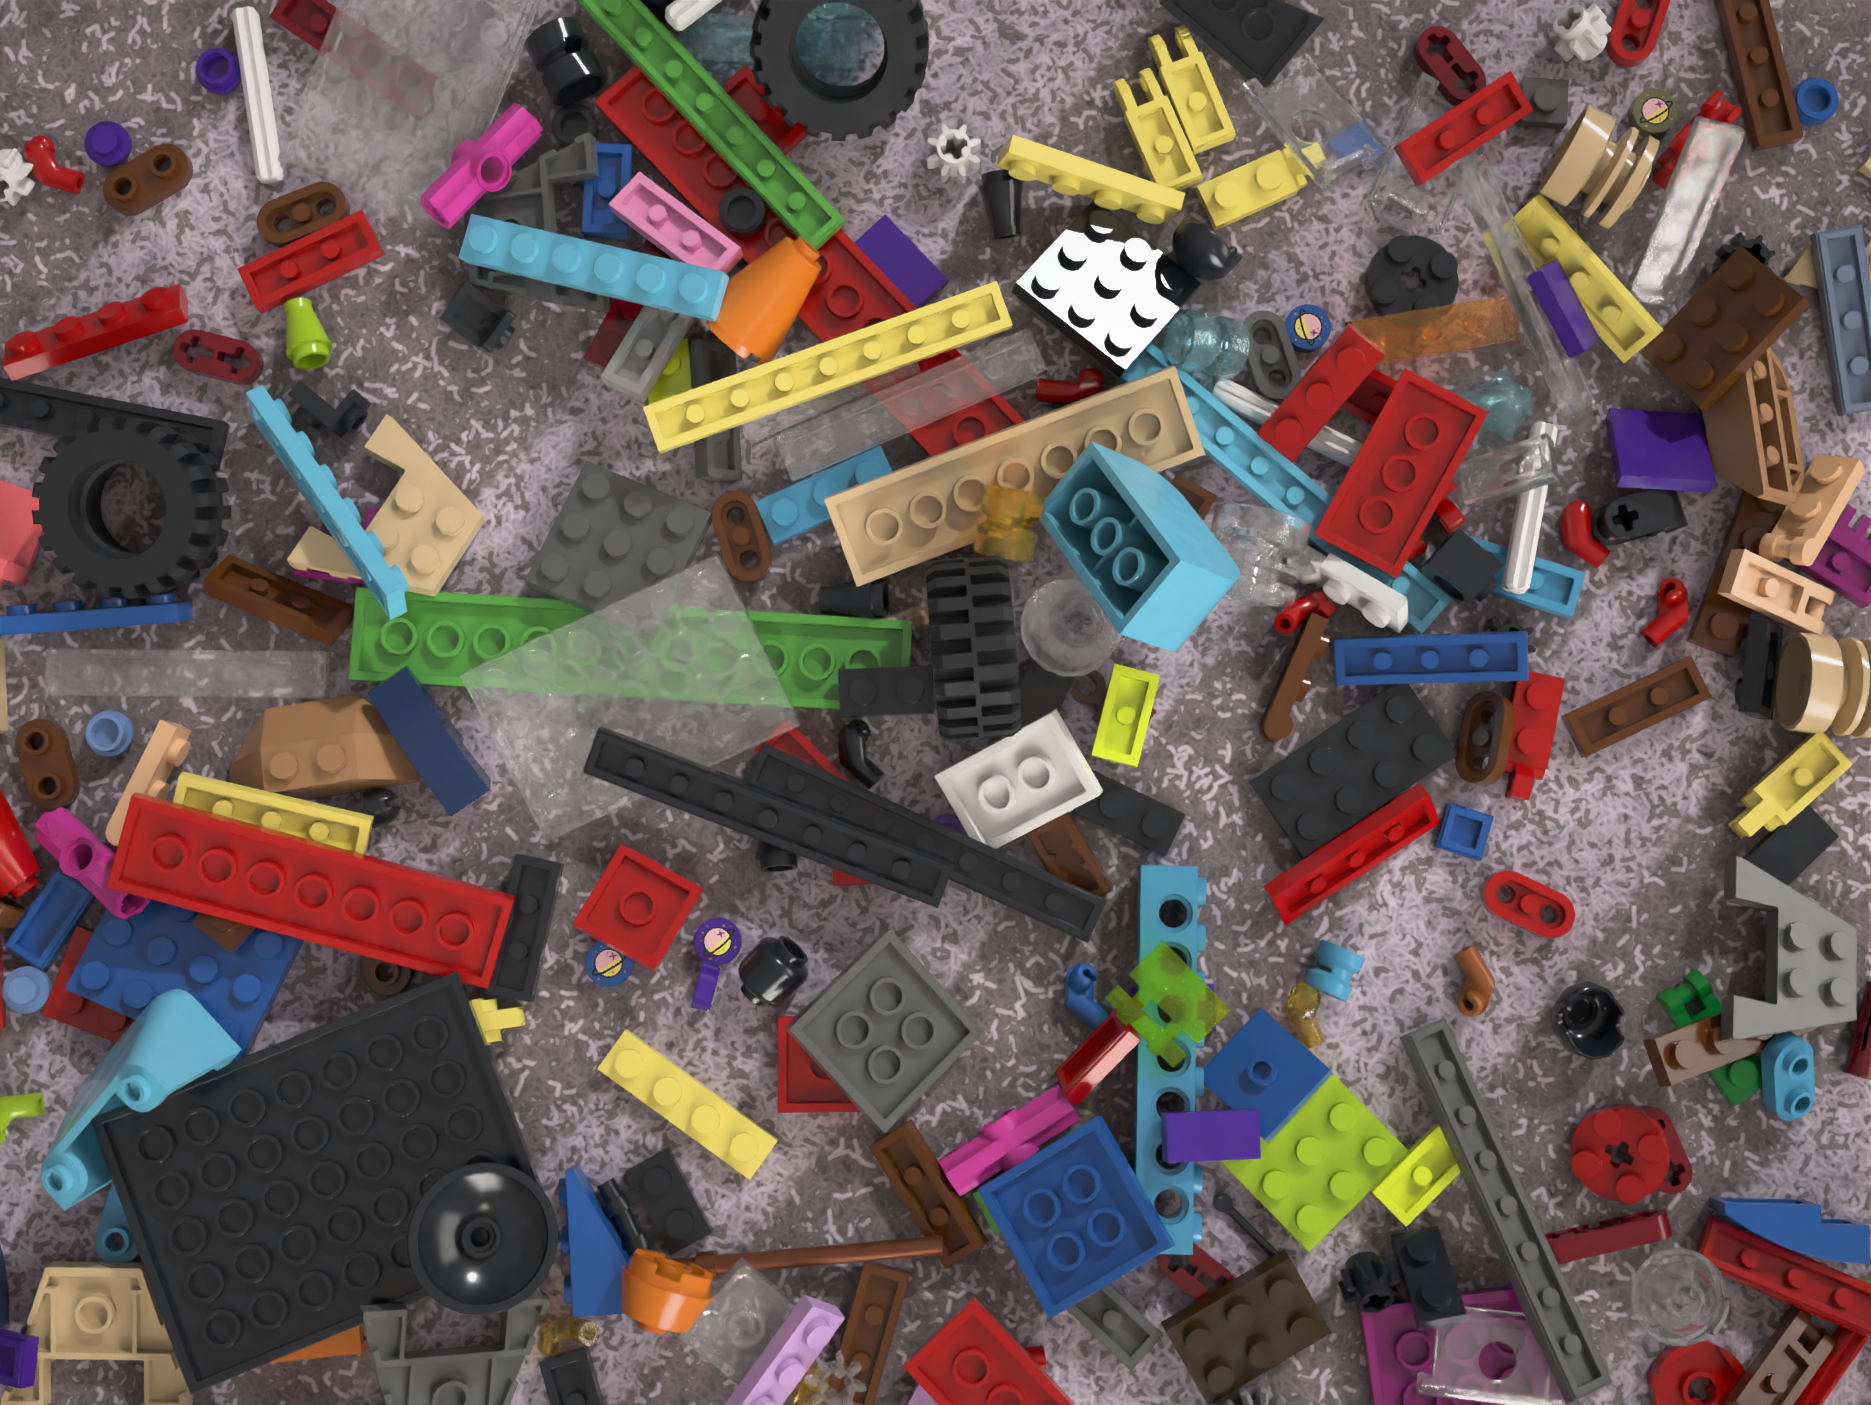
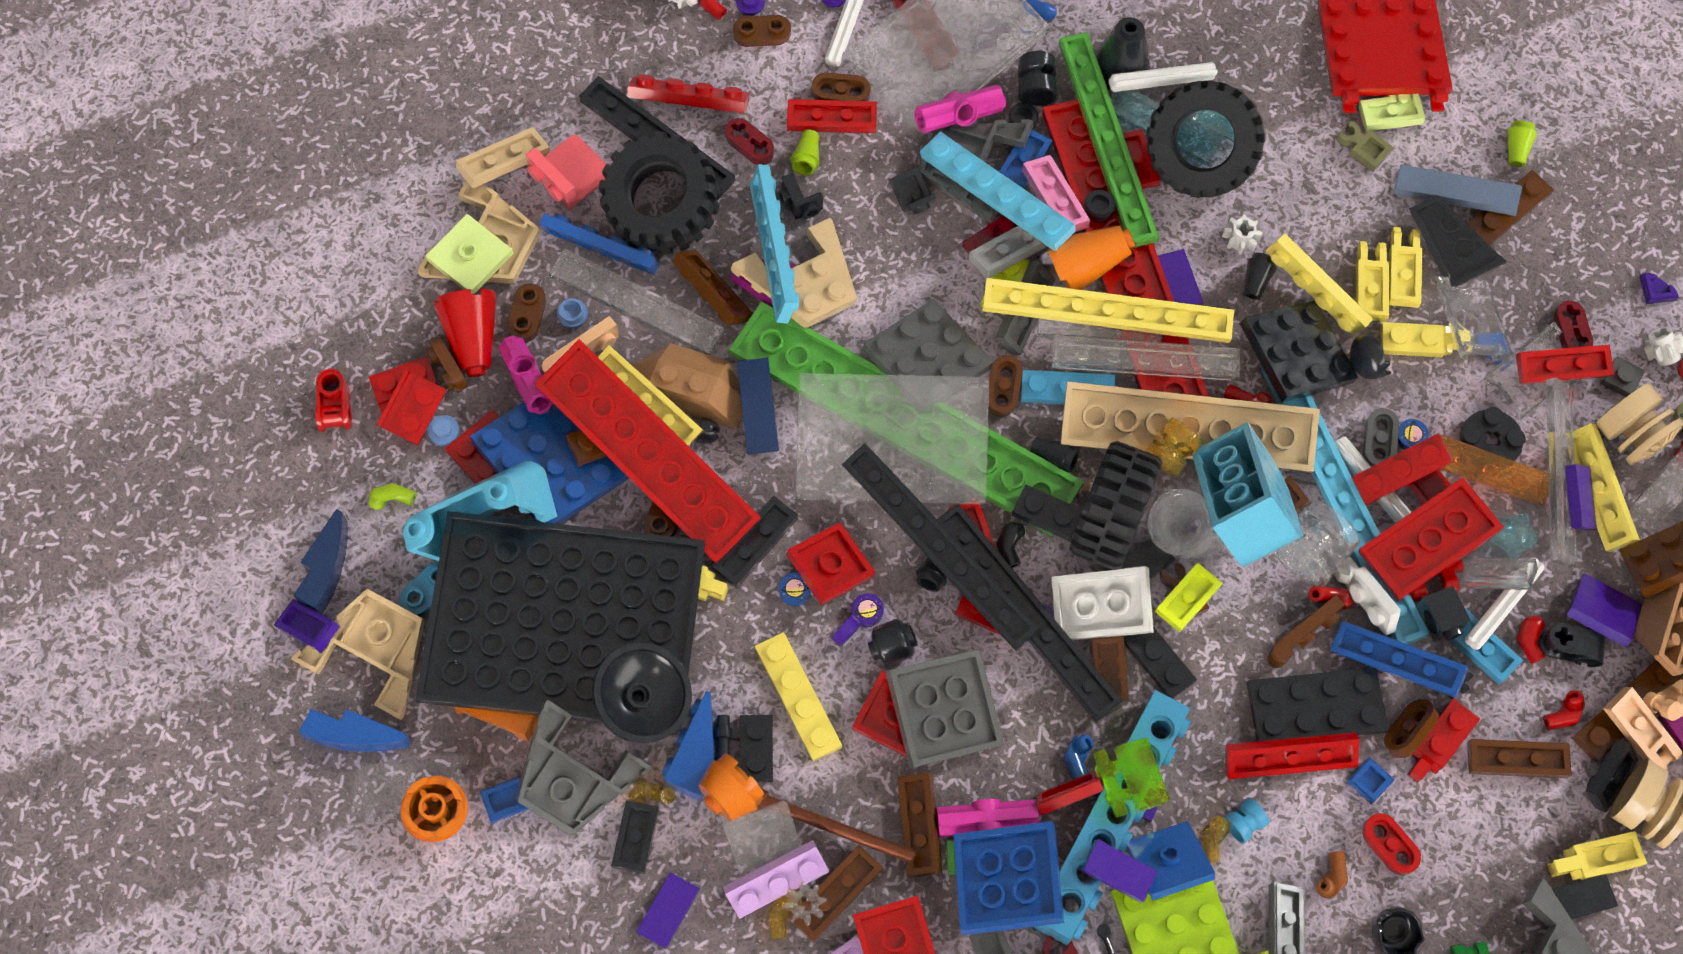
camera: 25 degrees right, 15 degrees down
blue tile [3,867,96,972] -> none
clear light blue wheel [1163,309,1250,379] -> none

